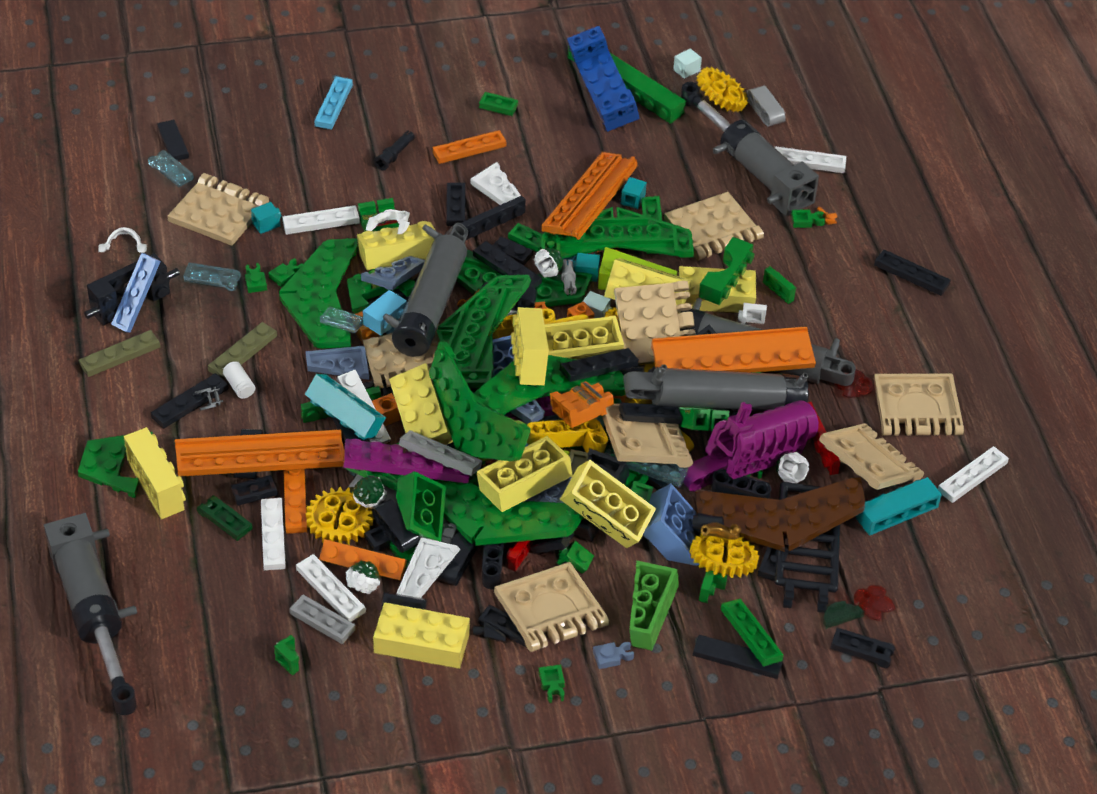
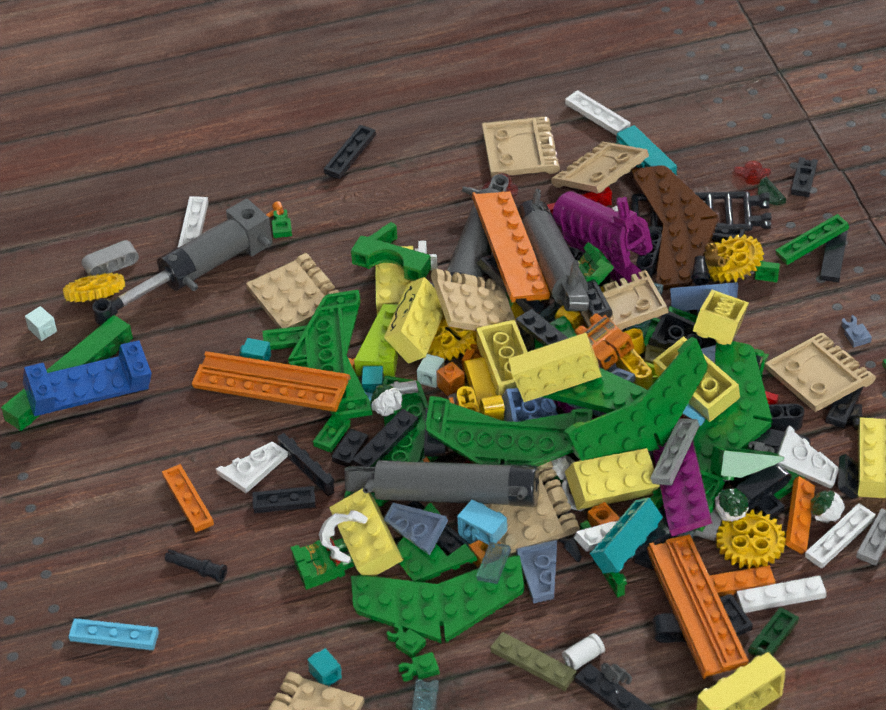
camera: 90 degrees left, 0 degrees up
white plate [282,205,360,234] -> none
green plate [479,92,518,116] -> none
bright green wedge [630,560,679,651] -> none

